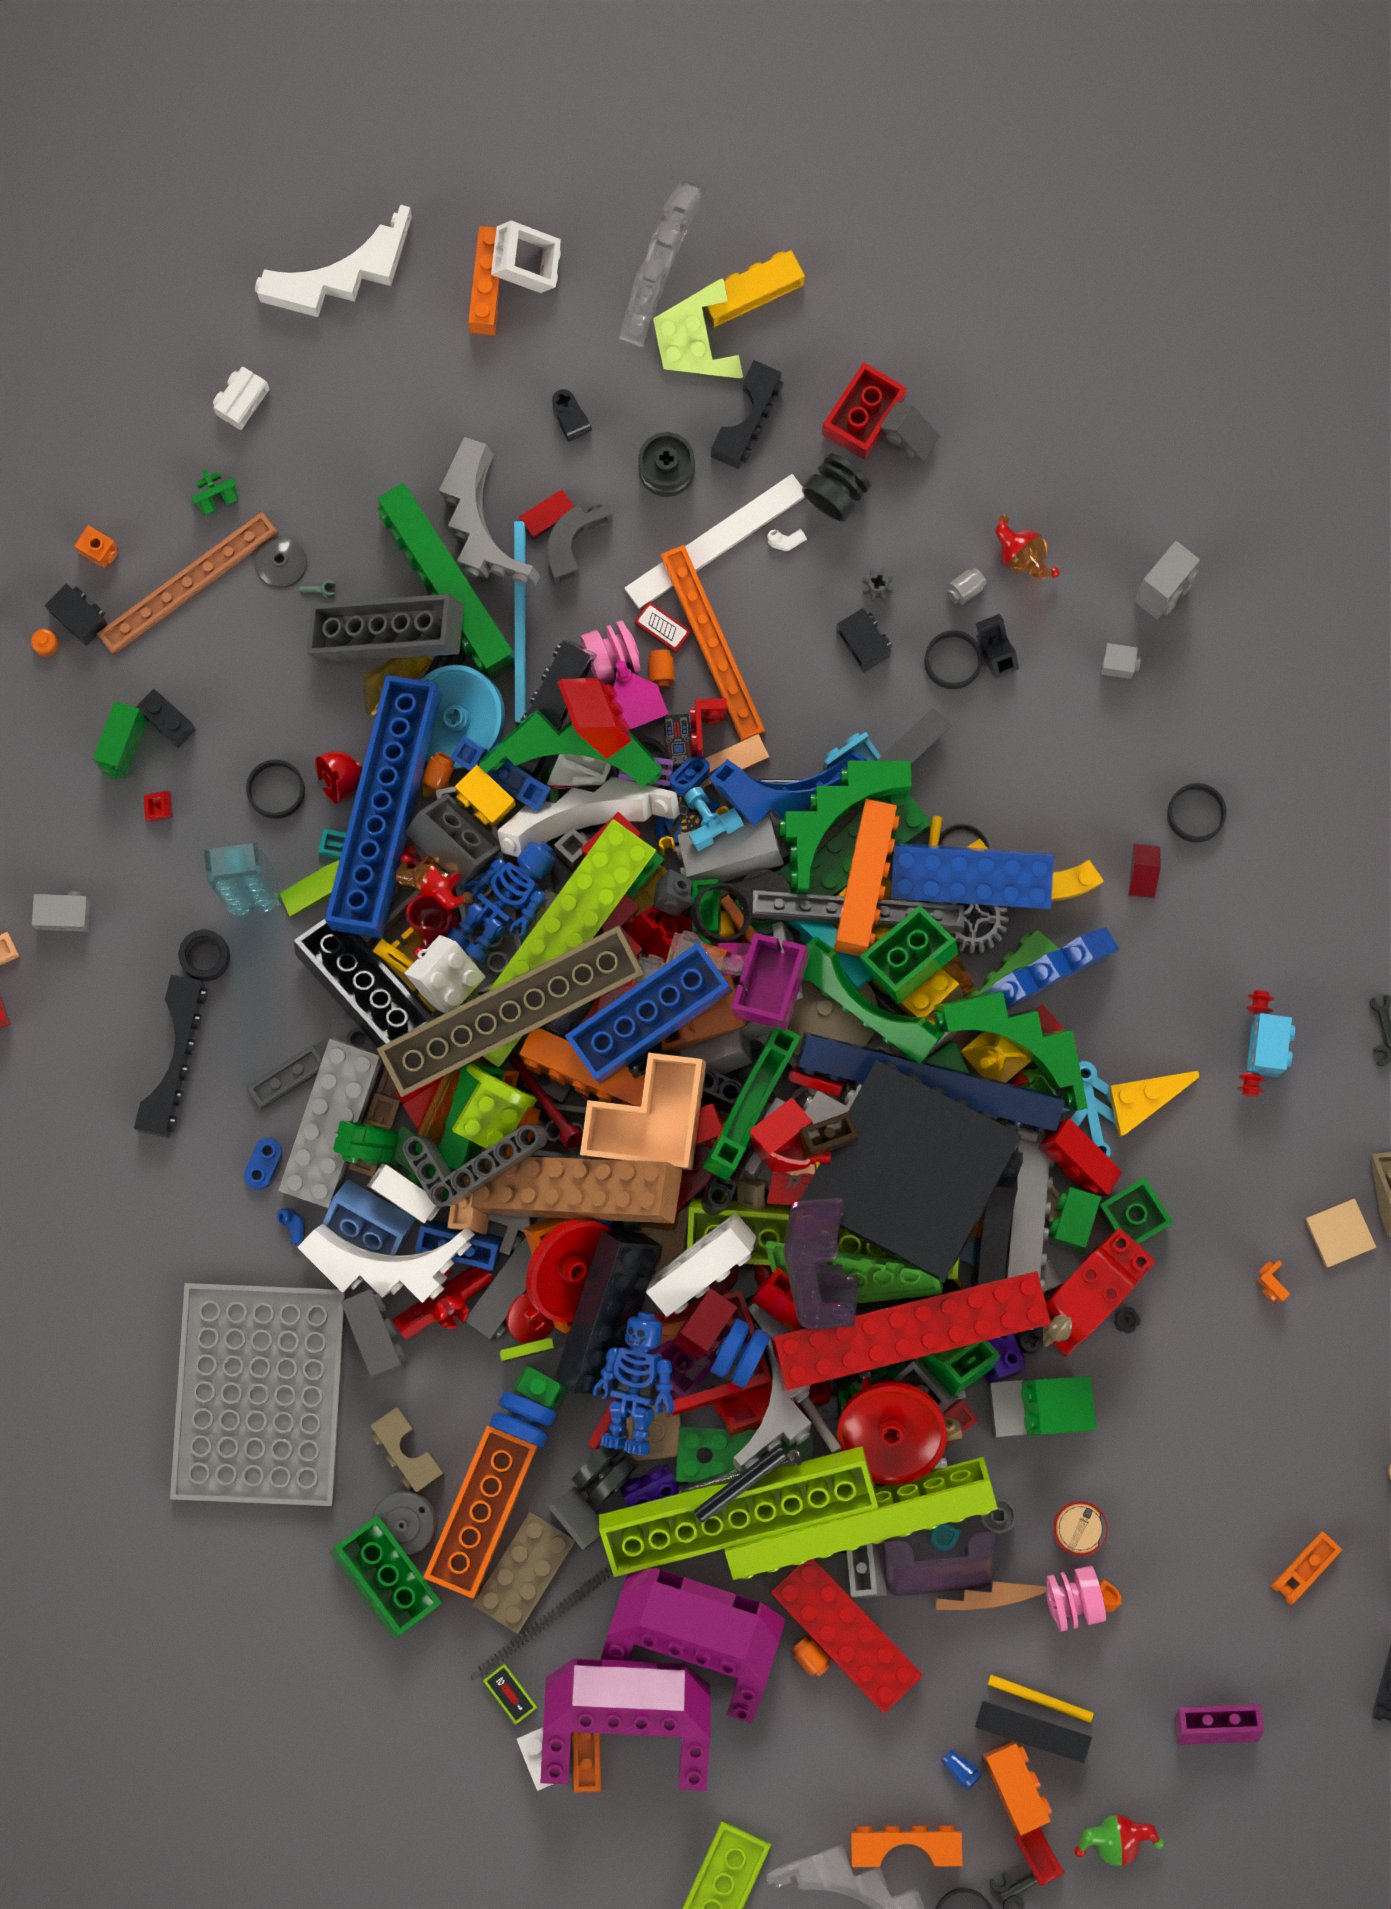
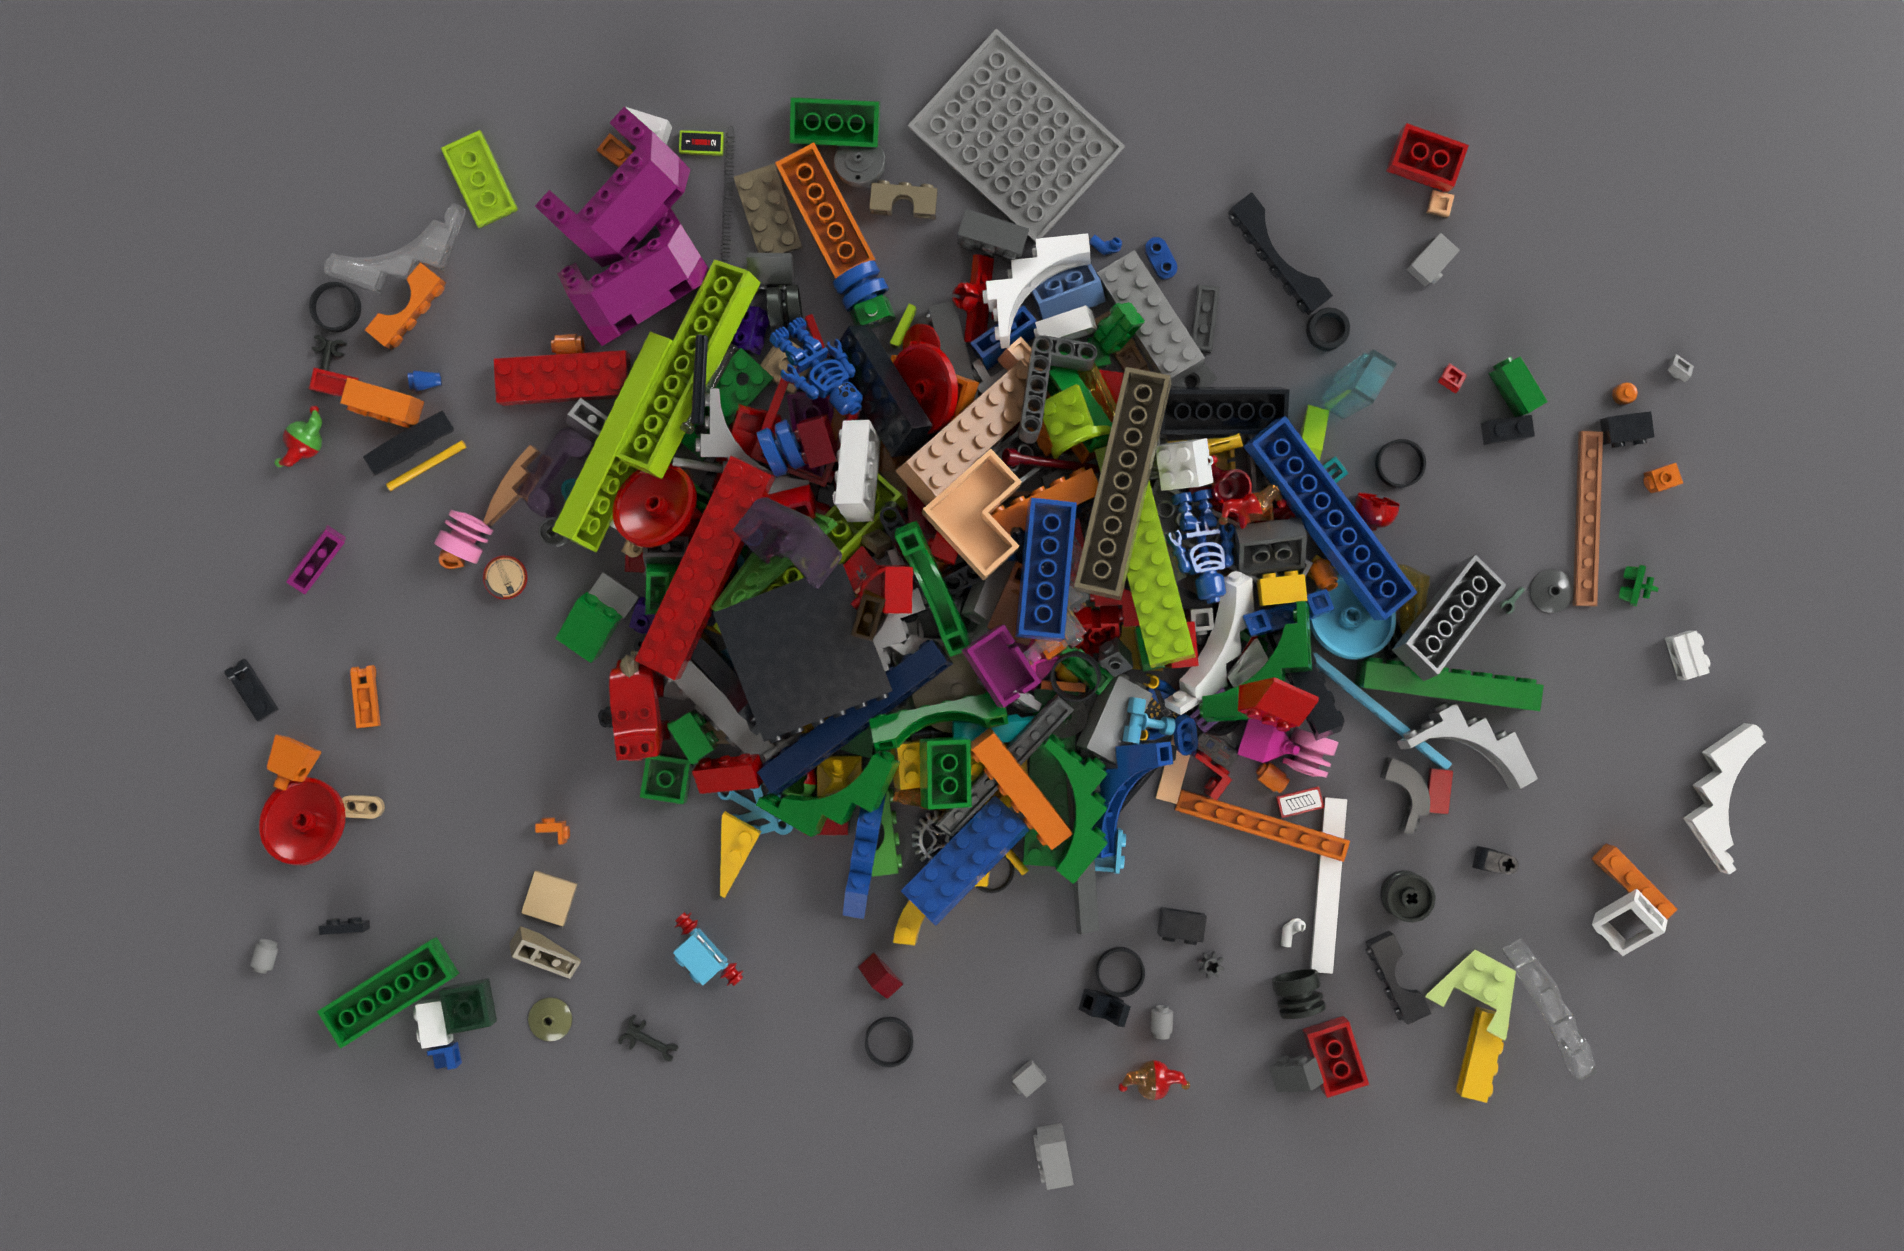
camera: 135 degrees right, 10 degrees up
red tile [788,1066,847,1097] -> none

